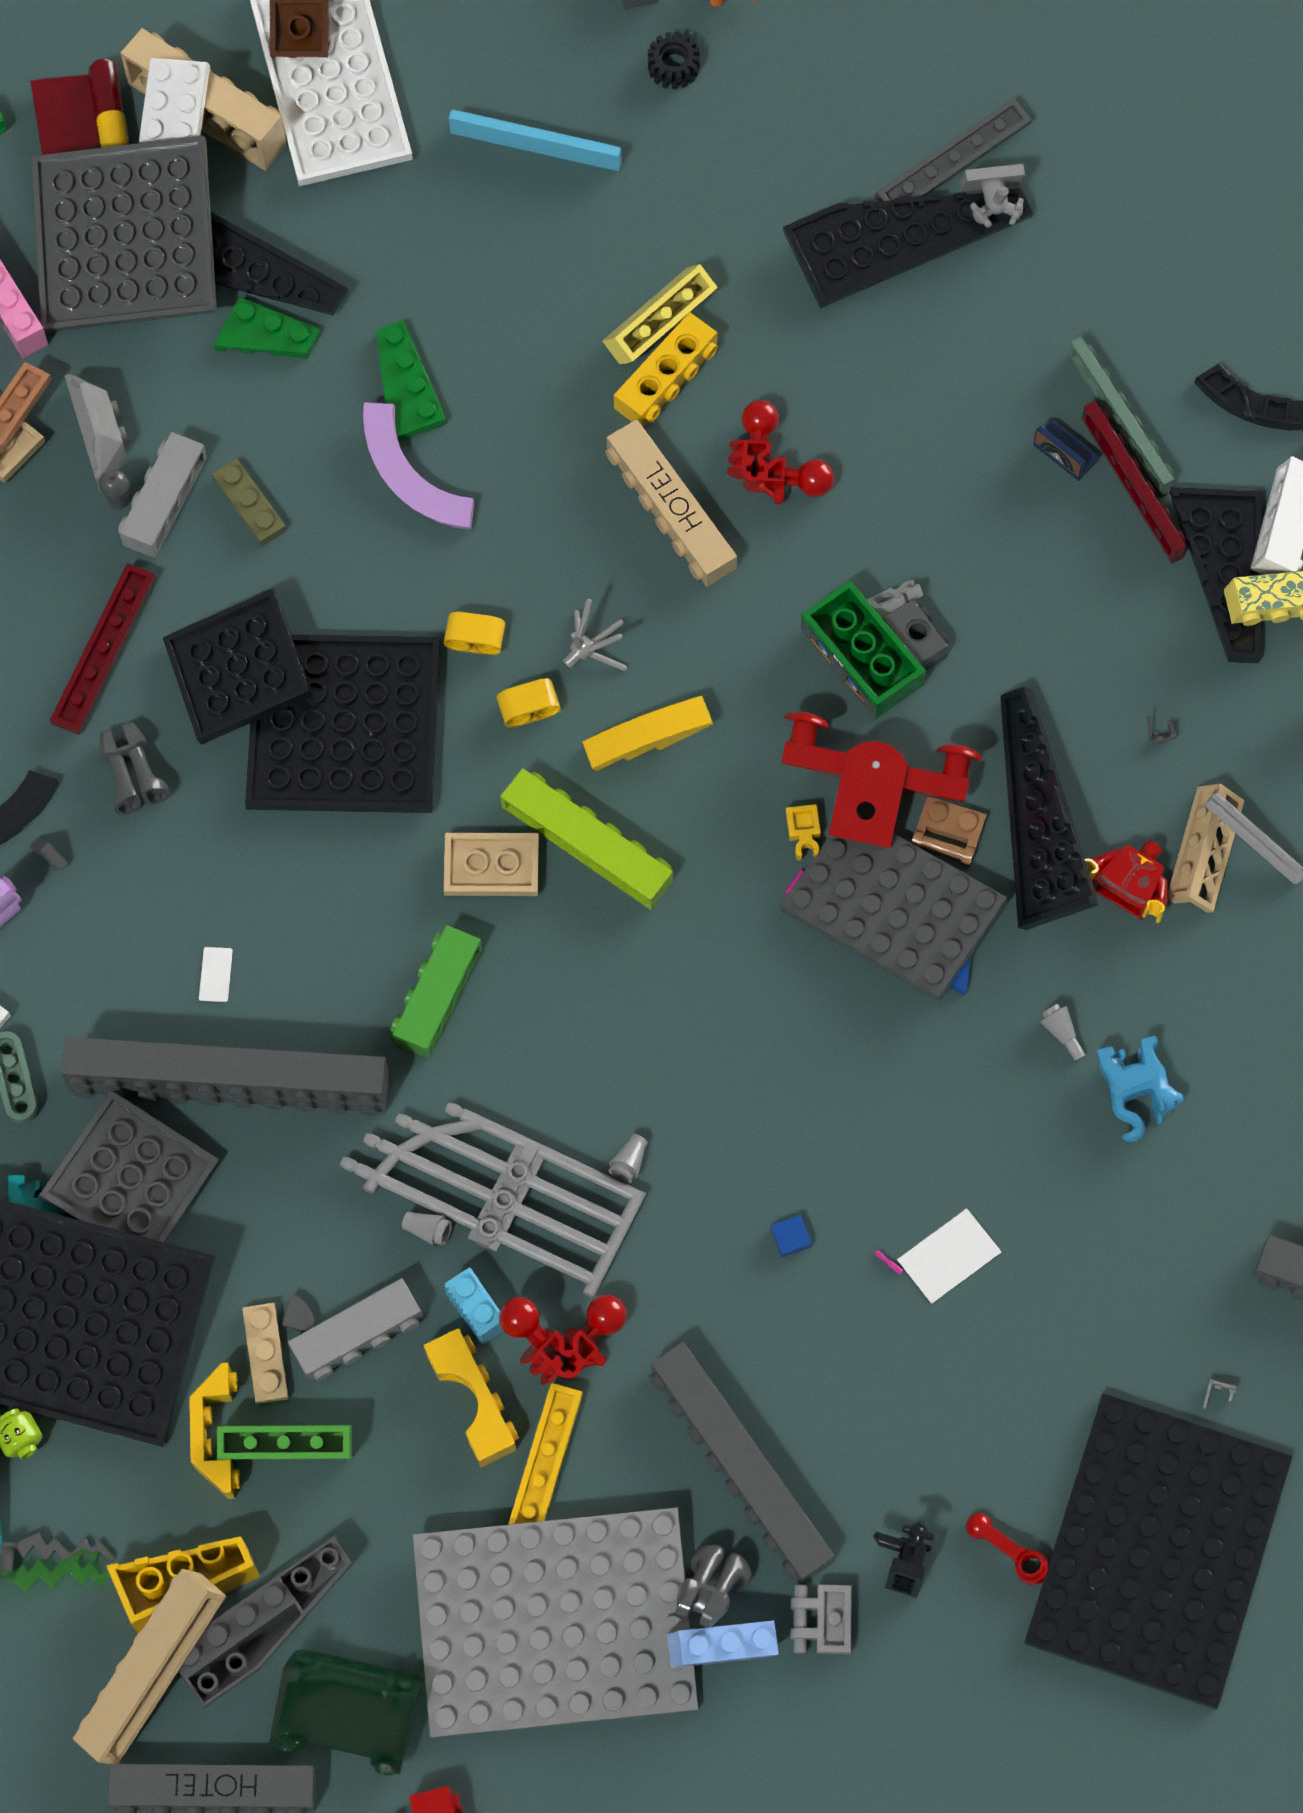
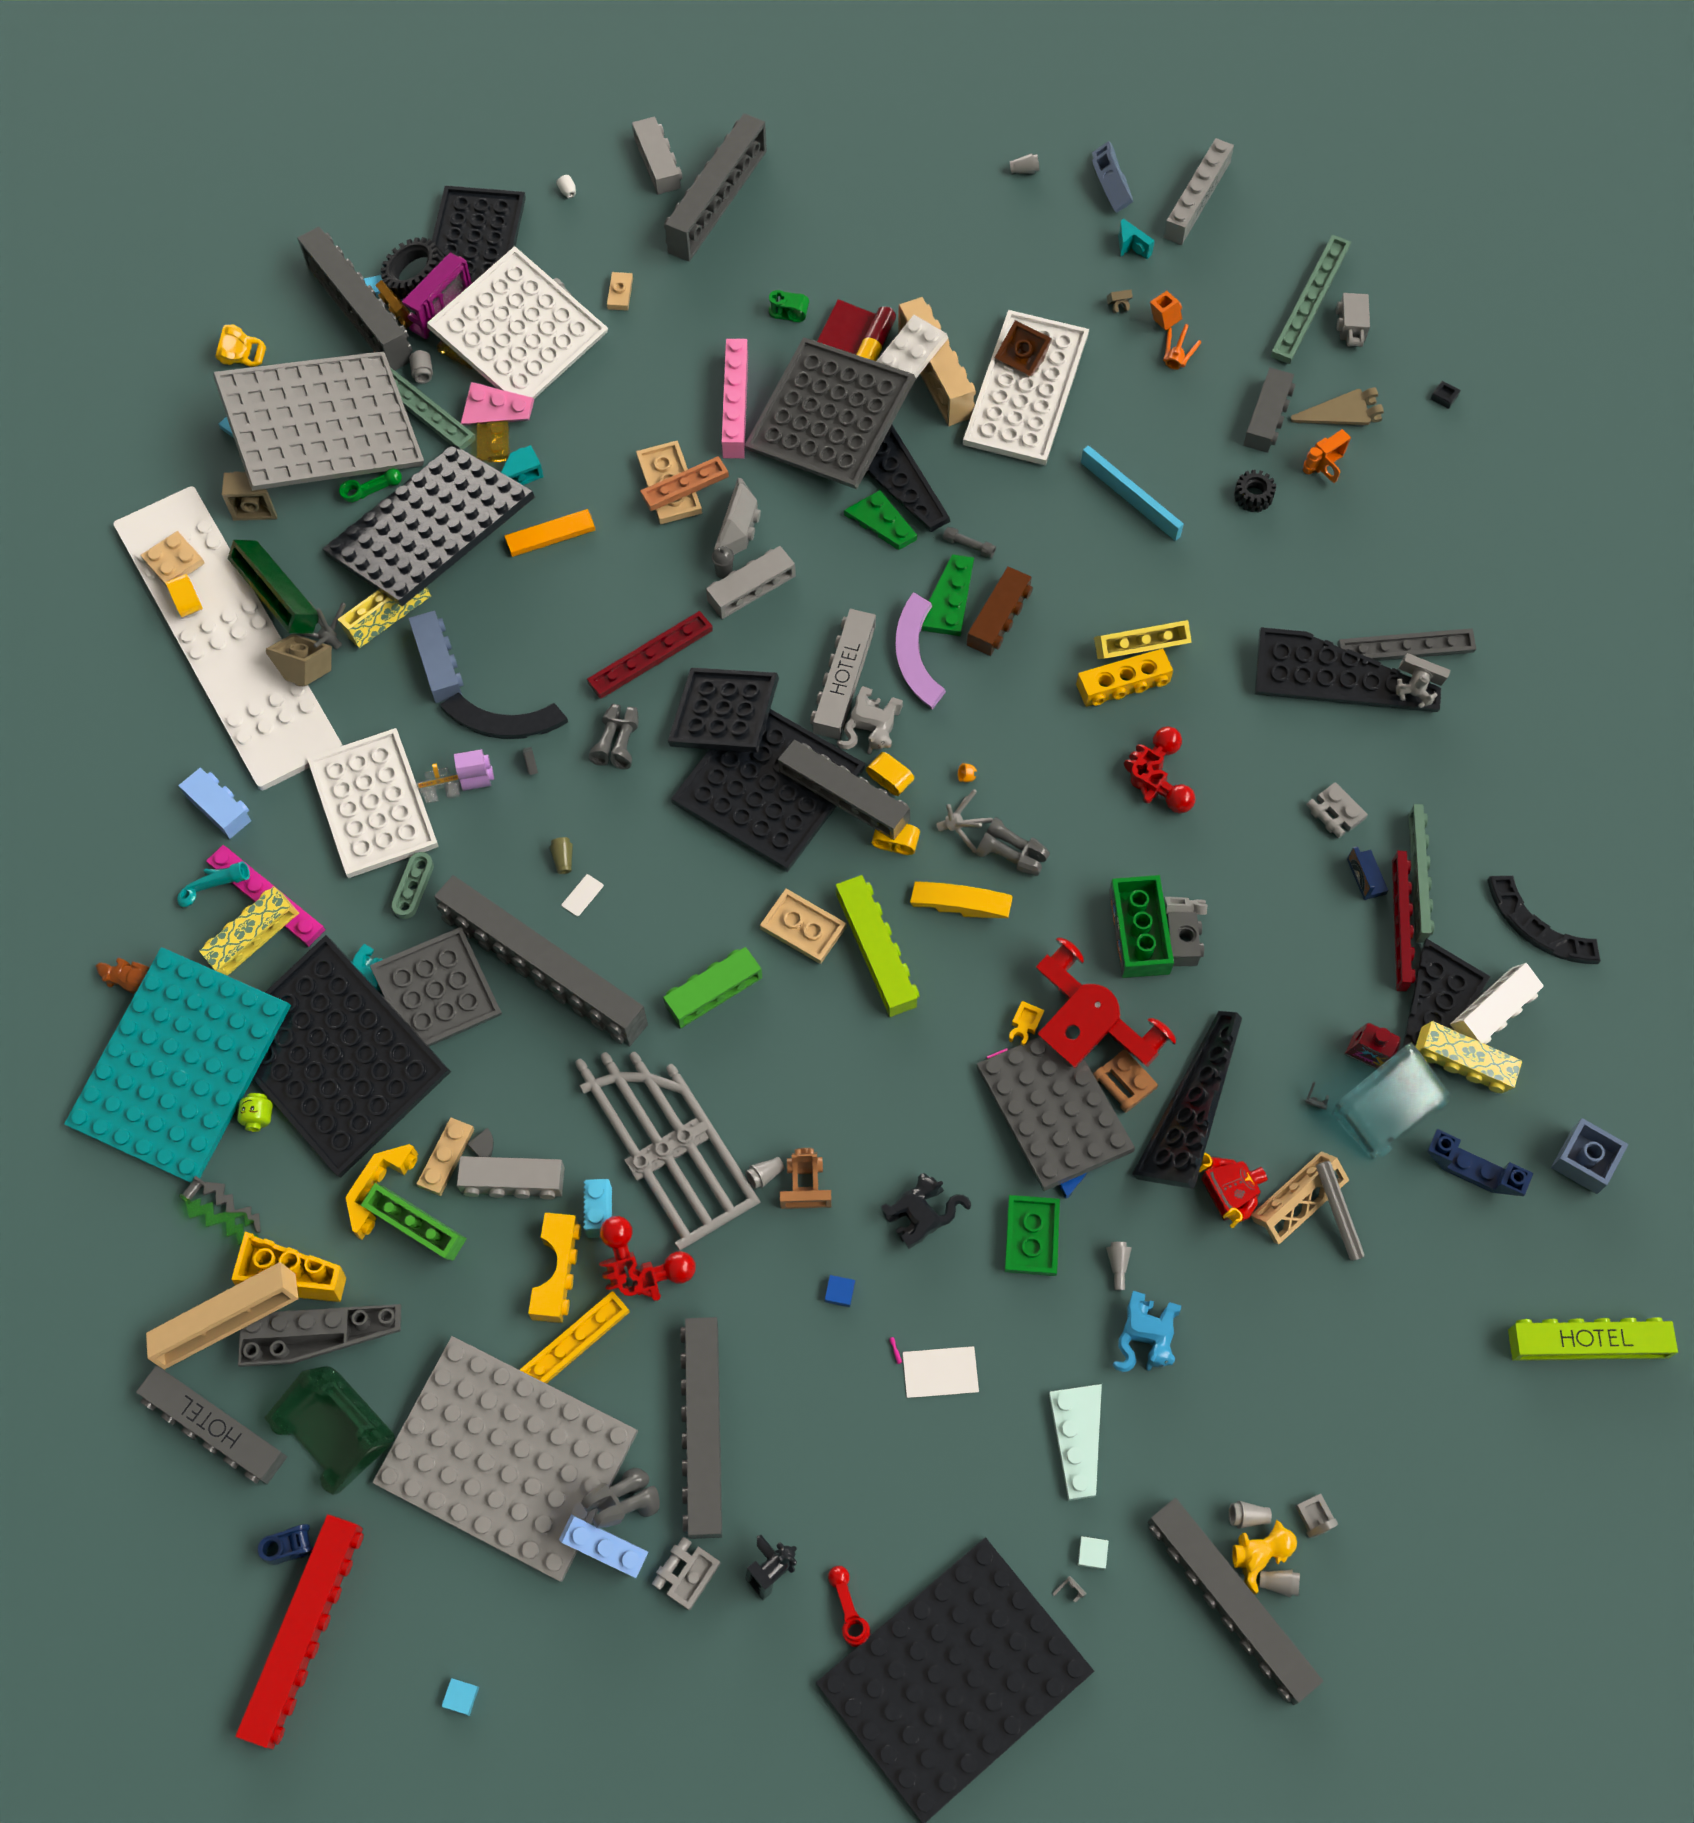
camera: 30 degrees right, 5 degrees down
olive plate [212,459,287,546] -> none
light grey cone [402,1211,452,1247] -> none
tan brick [605,419,737,587] -> none
none -> olive cone [549,837,573,874]
none -> dark grey brick [778,740,910,840]
none -> medium nougat tile [780,1148,831,1209]
none -> light grey brick [810,609,876,740]
none -> light grey animal [837,686,903,754]
none -> black animal [881,1173,971,1249]
none -> dark grey bar [943,527,996,559]
none -> light orange hinge [958,763,977,782]
none -> reddish brown brick [967,566,1033,656]
none -> dark grey piece [975,817,1050,876]
none -> green plate [1005,1195,1060,1276]
none -> light aqua wing [1049,1384,1102,1501]
none -> light aqua tile [1078,1536,1109,1570]
none -> light grey plate [1306,782,1368,838]
none -> clear light blue windscreen [1332,1043,1451,1159]
none -> dark red torso [1345,1023,1400,1074]

